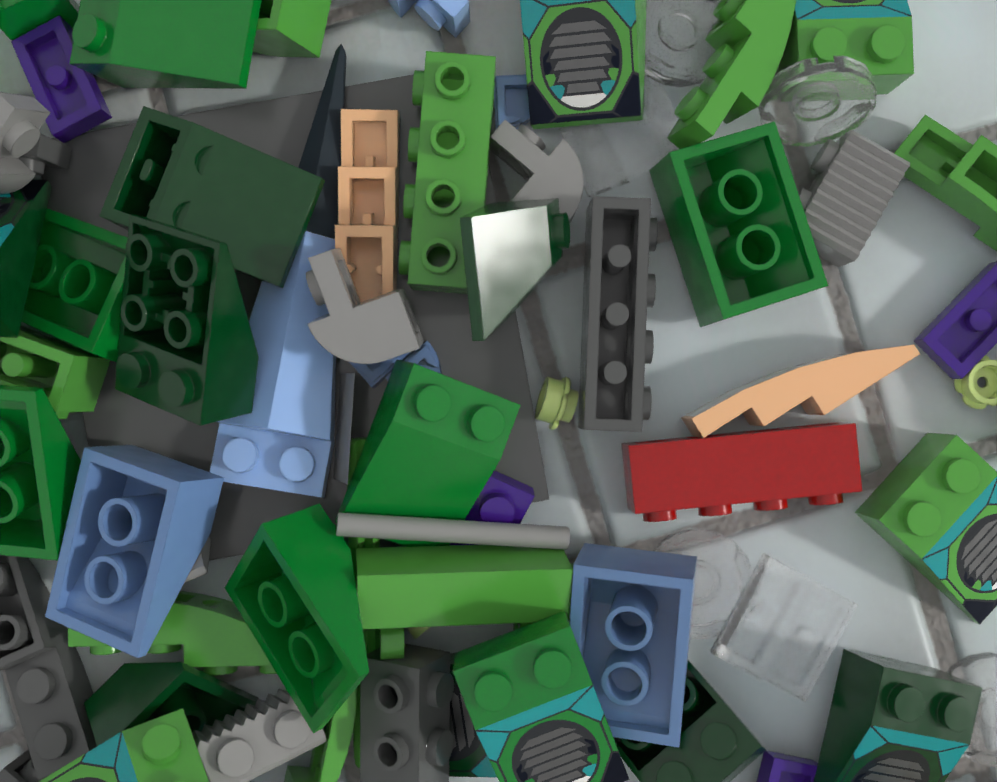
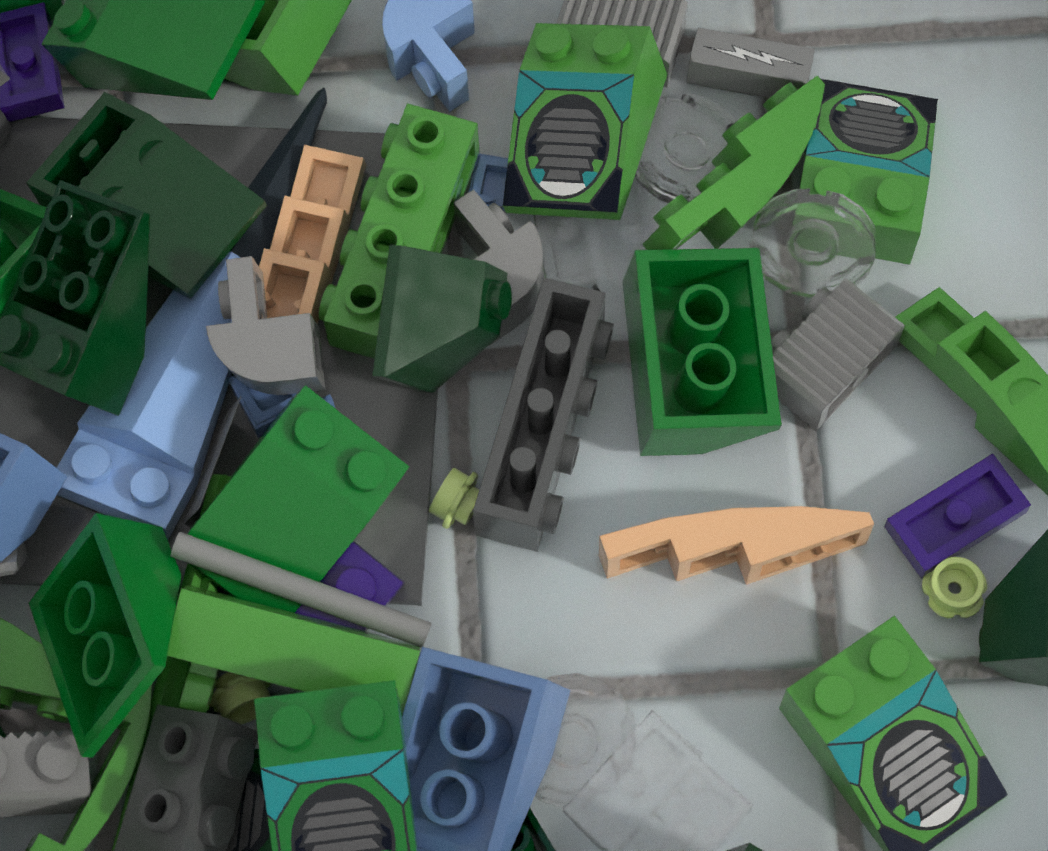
camera: 20 degrees right, 20 degrees down
red brick [621,422,862,522] -> none

